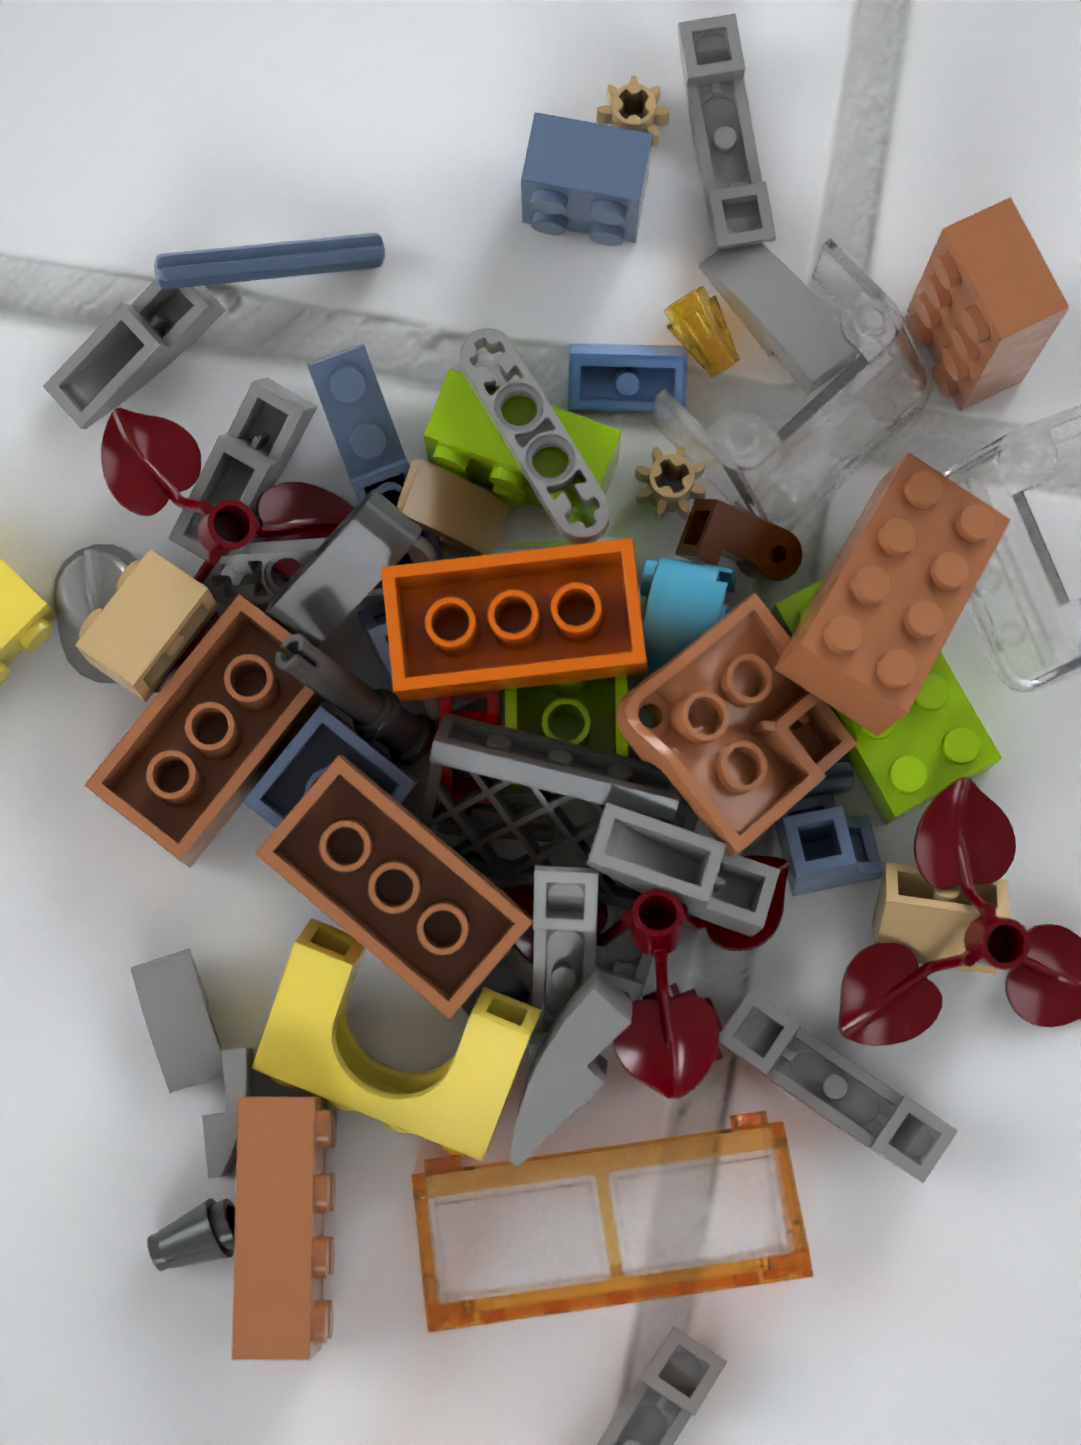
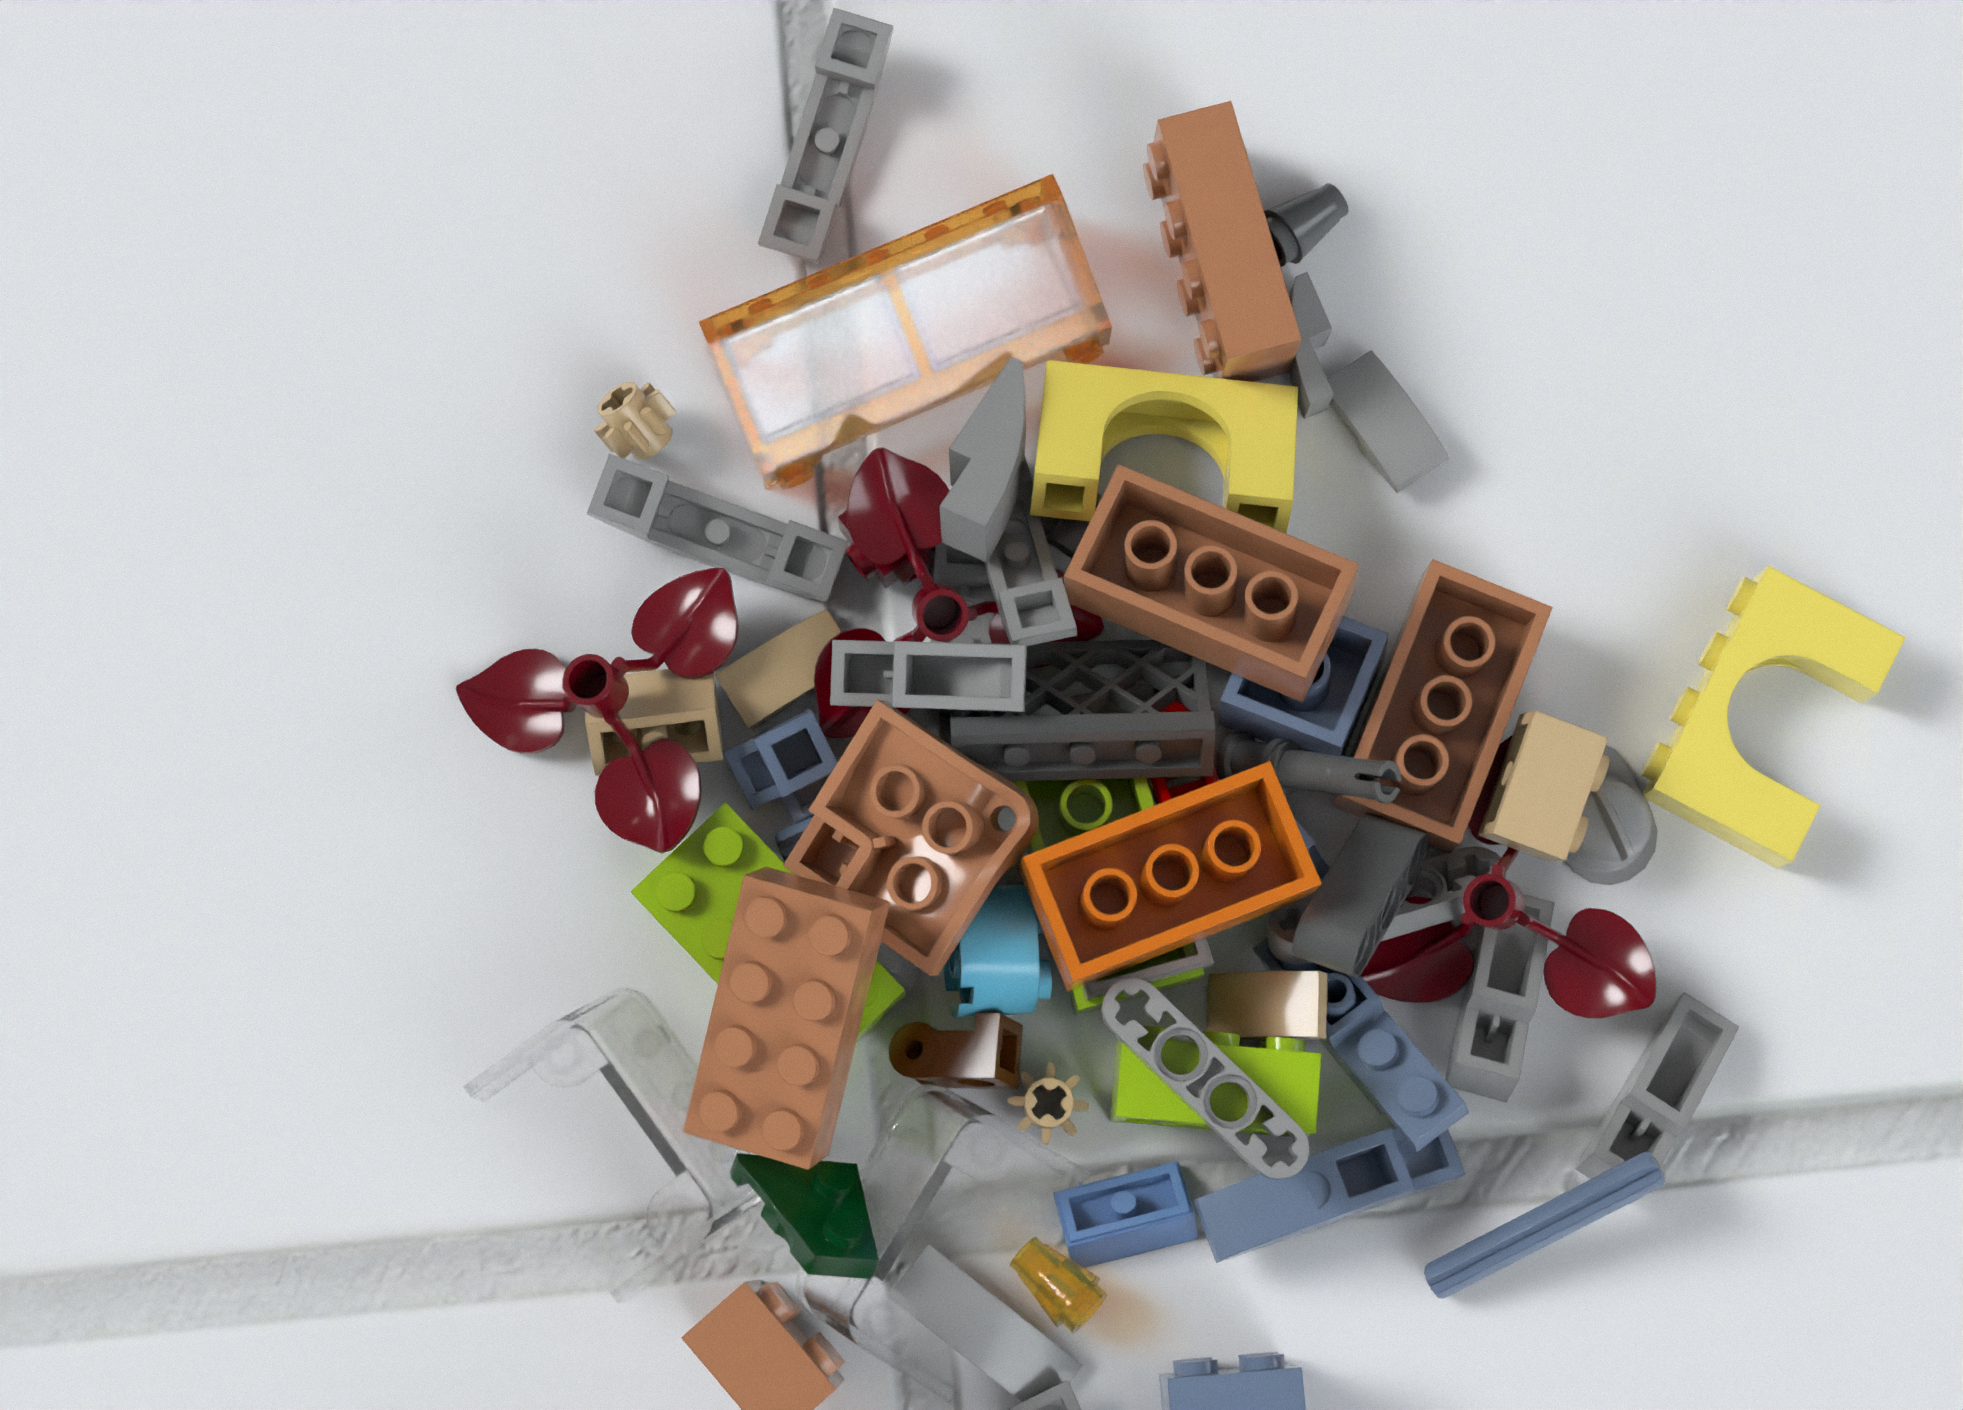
camera: 160 degrees right, 0 degrees up
none -> tan gear [594,382,676,460]
none -> tan slope [715,609,842,730]
none -> dark green wing [730,1153,879,1279]
none -> sand blue slope [1194,1127,1466,1263]

